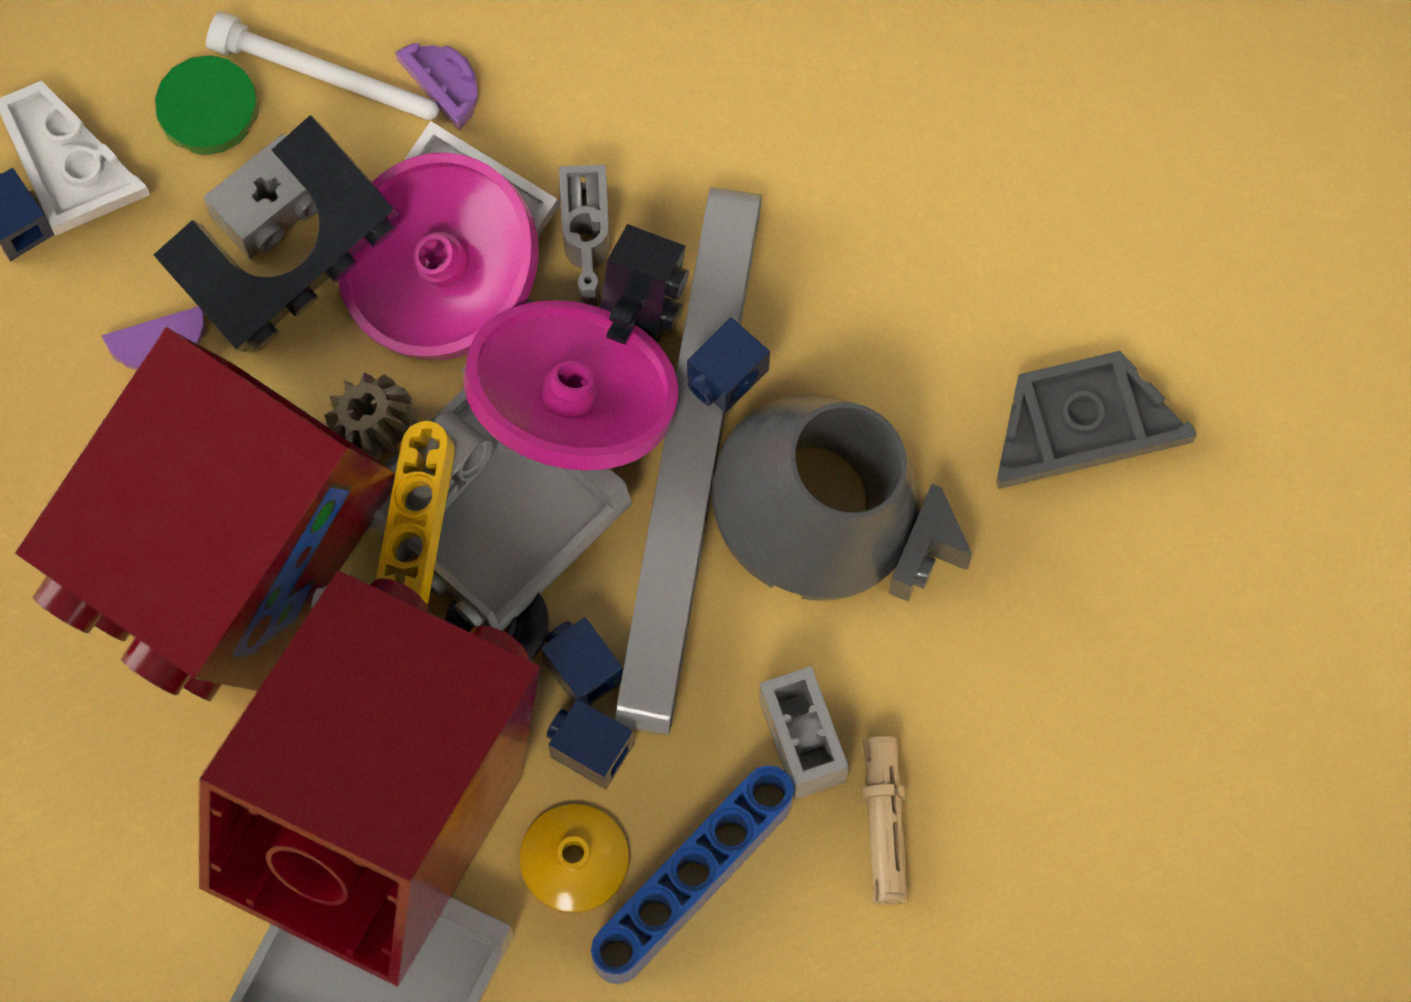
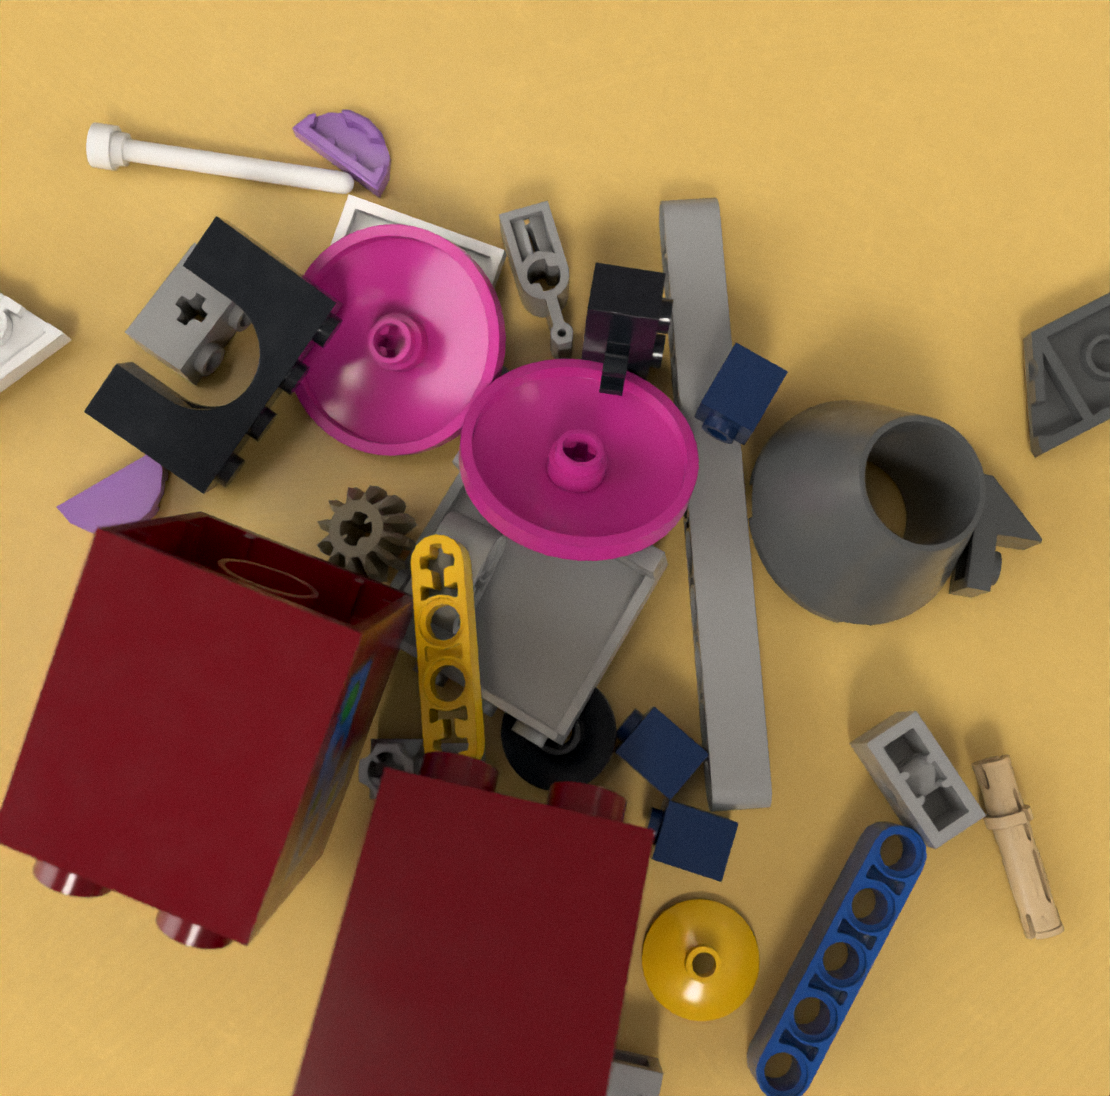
camera: 15 degrees left, 10 degrees up
green tile [154,55,258,155] -> none

